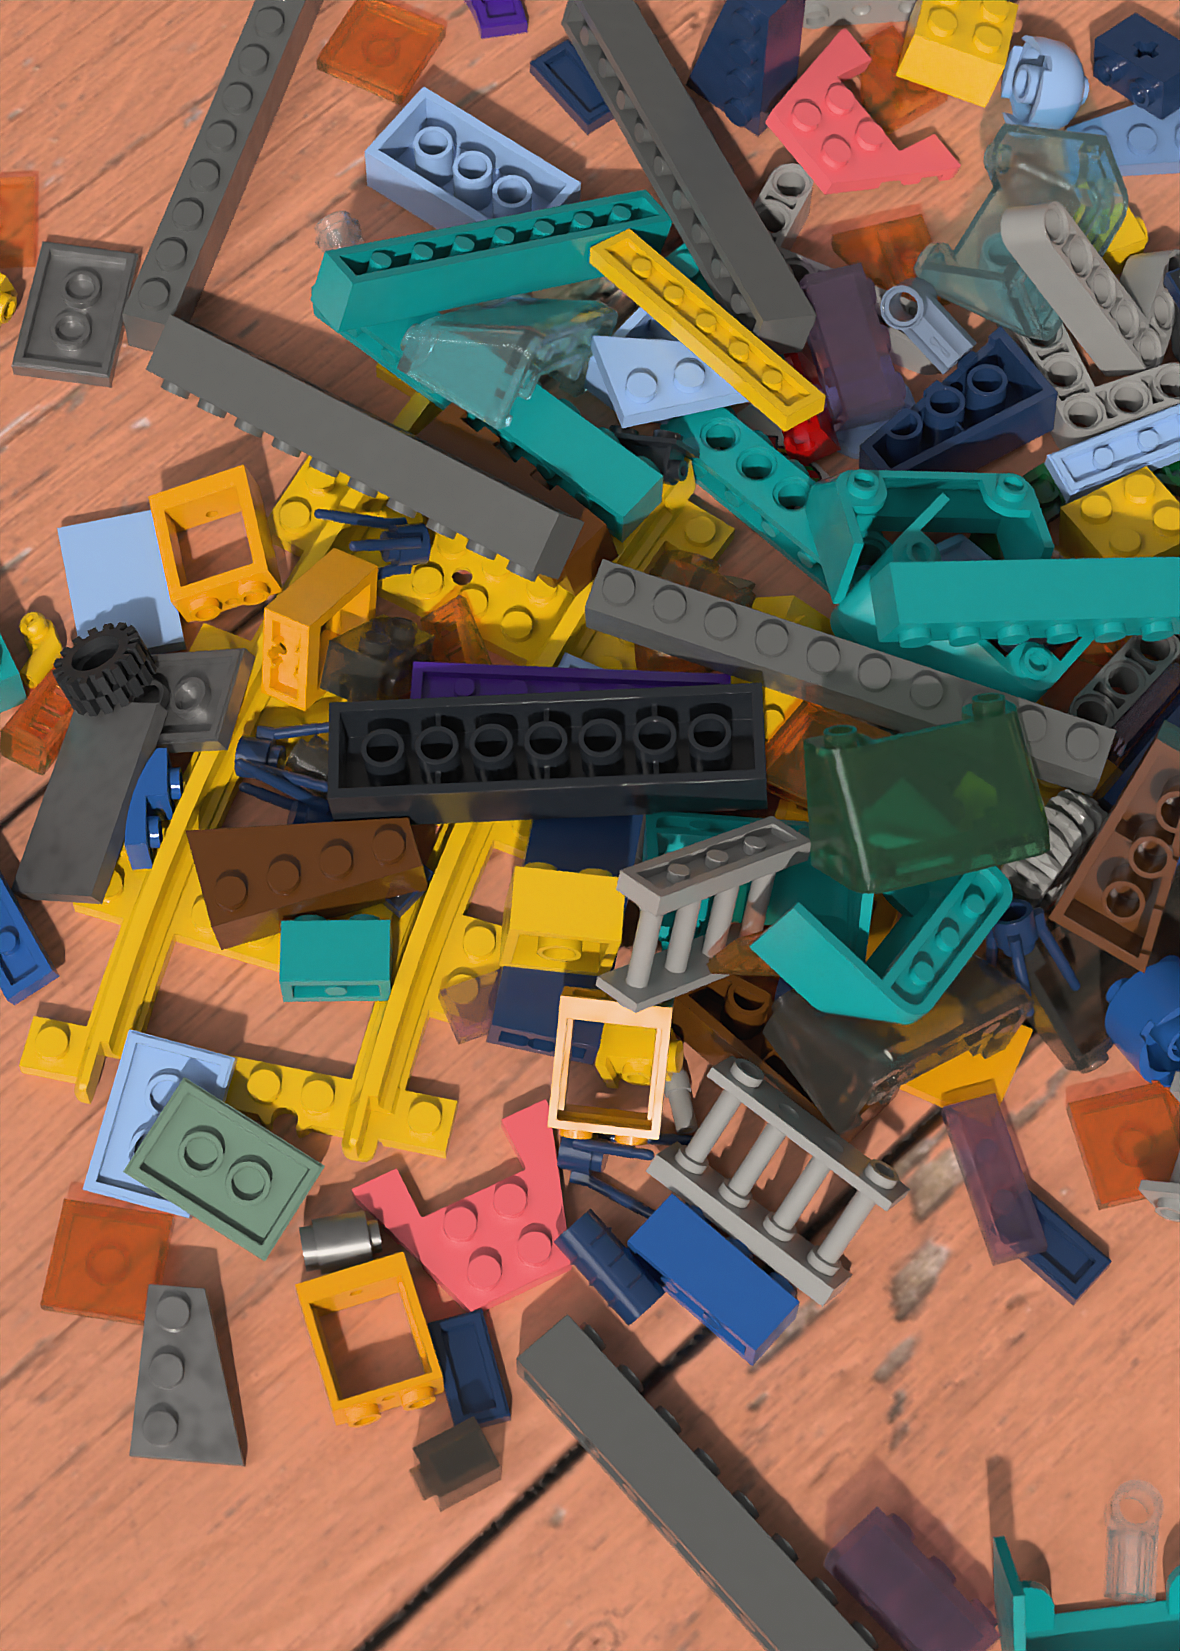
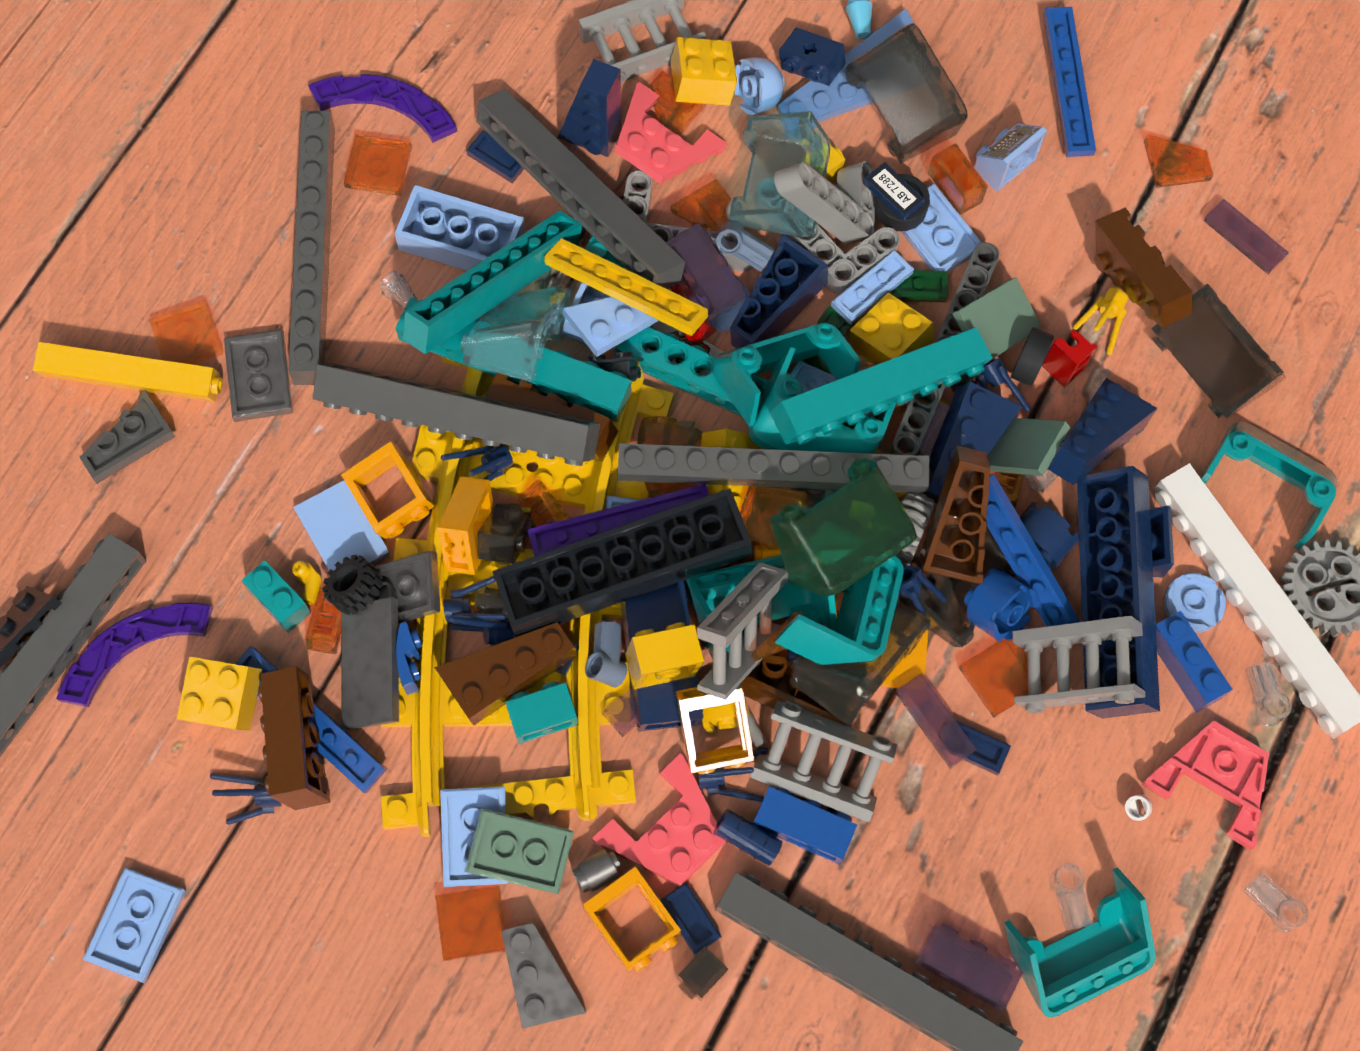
camera: 20 degrees left, 5 degrees up
none -> sand blue piece [585,621,627,688]

